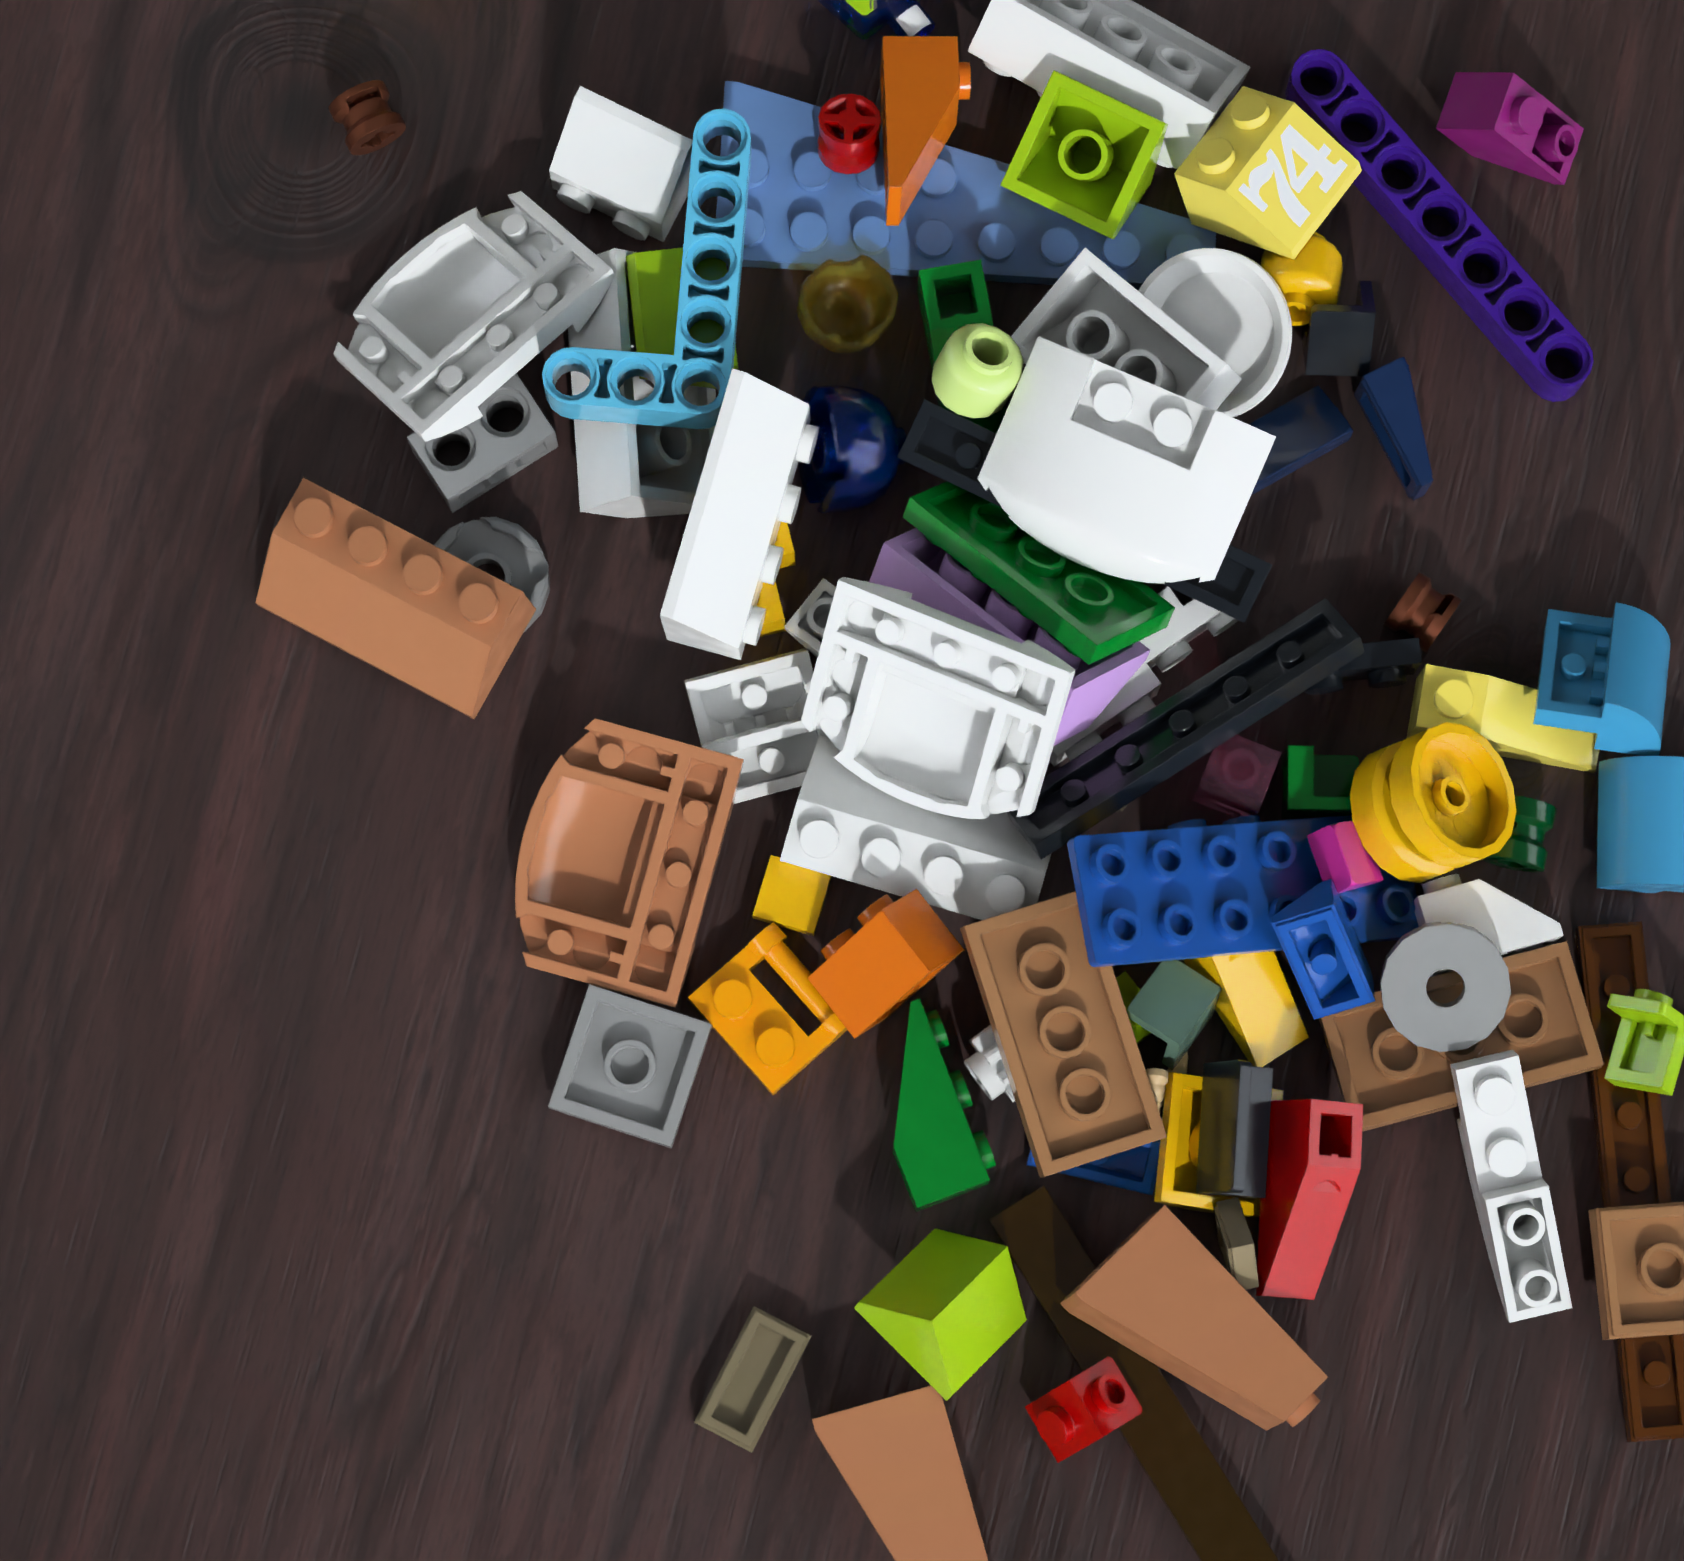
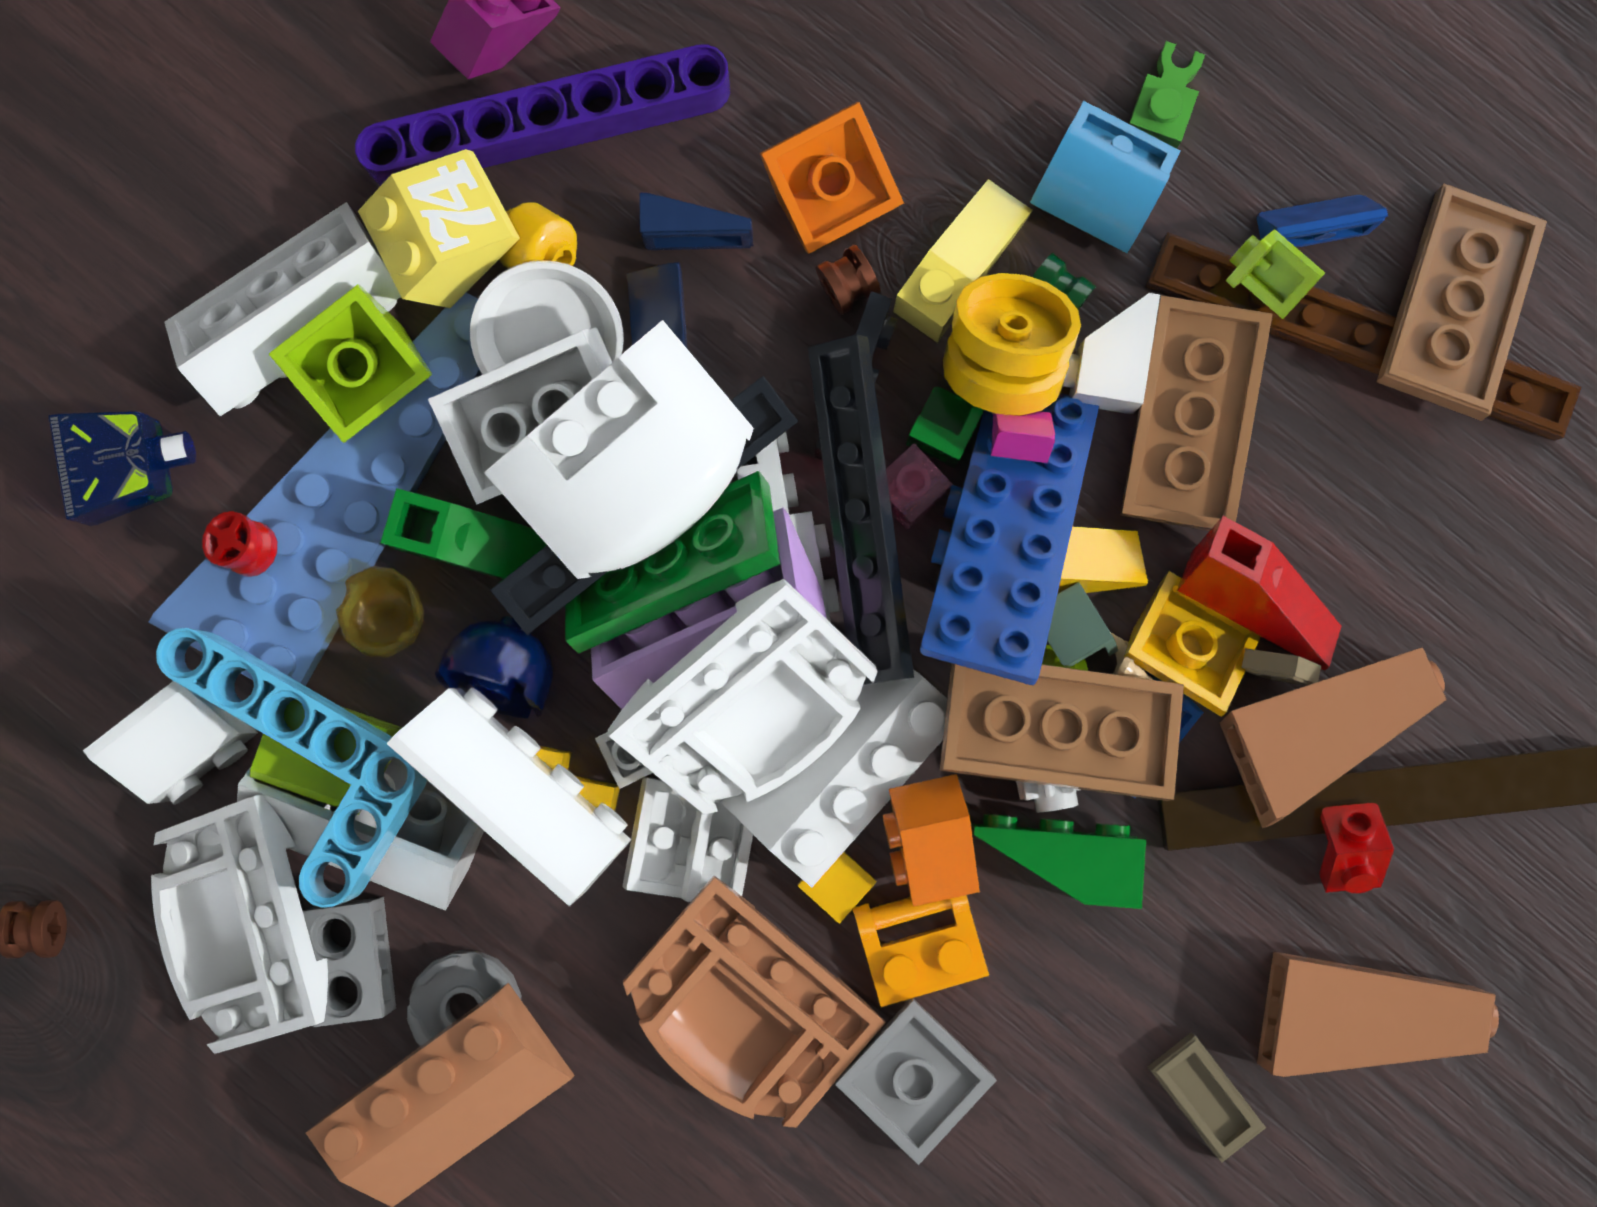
camera: 60 degrees left, 5 degrees up
lime slope [854,1228,1027,1401] -> none
orange slope [880,36,971,226] -> none
yellowish green head [932,323,1024,419] -> none
panel [1196,1060,1273,1199] -> none
blue slope [1271,879,1375,1020] -> none
black panel [1302,280,1376,376] -> none
light grey tile [1380,922,1511,1052] -> none
white slope [1450,1050,1572,1323] -> none
dark azure brick [1533,602,1671,756] -> none
none -> orange slope [760,102,904,254]

